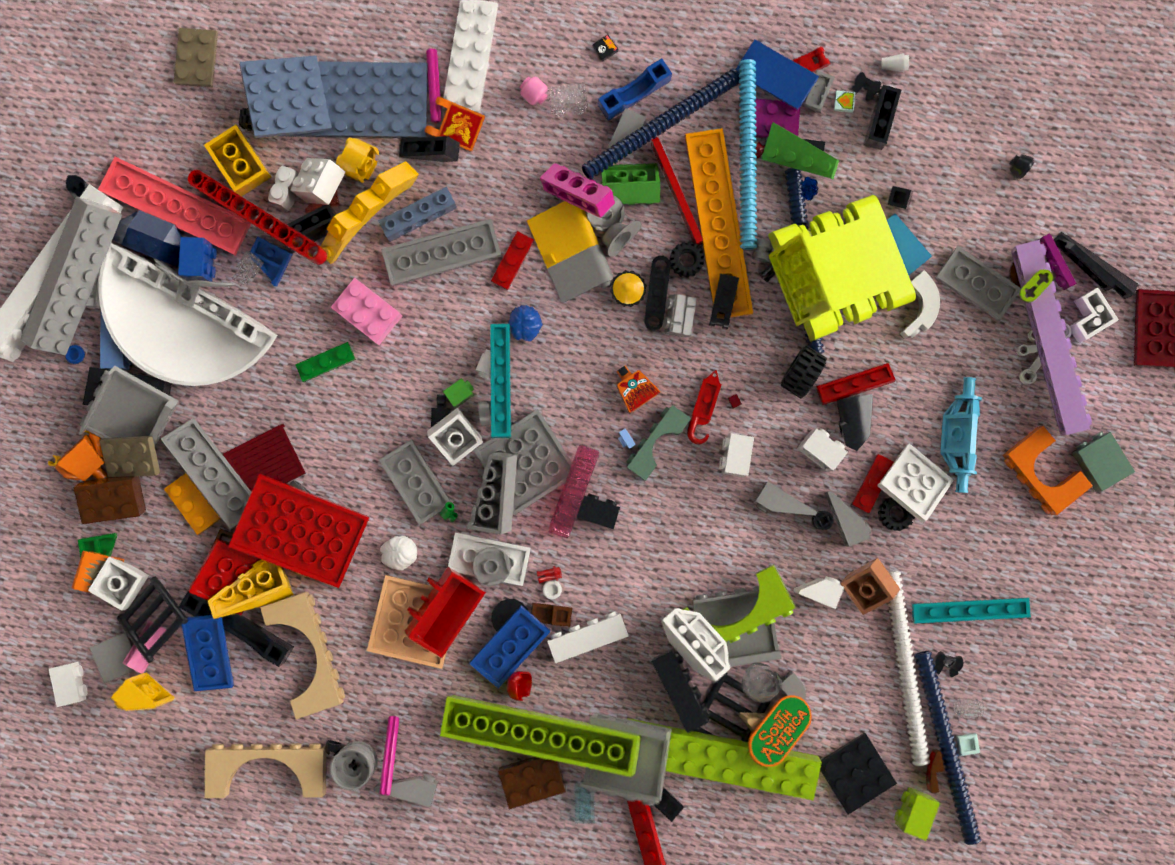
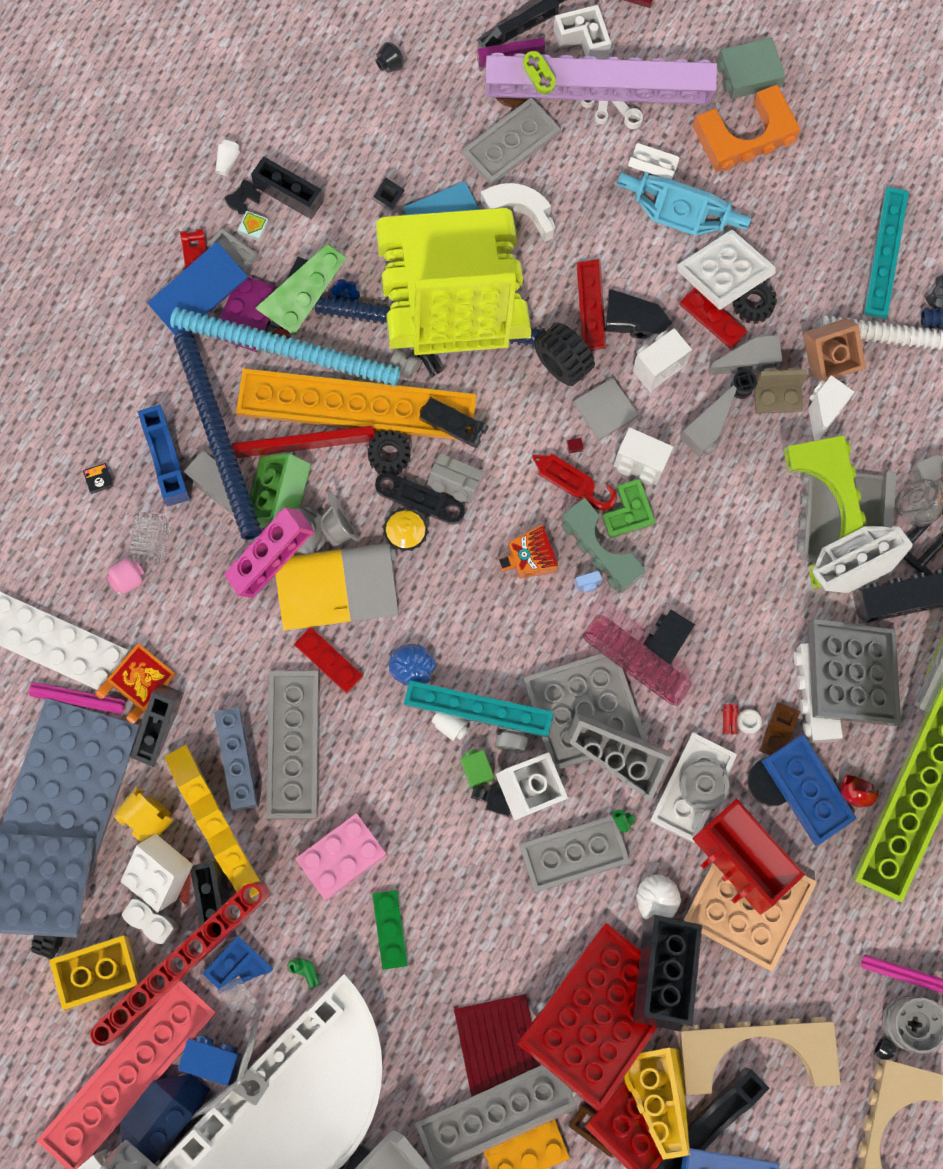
camera: 80 degrees left, 10 degrees down
none -> green arm [287,957,321,989]
none -> light grey tile [573,378,639,441]
none -> bright green plate [602,479,656,539]
none -> white bracket [628,143,680,180]
none -> black brick [633,914,702,1032]
none -> dark tan bracket [754,367,809,414]
none -> dark grey plate [808,619,901,726]

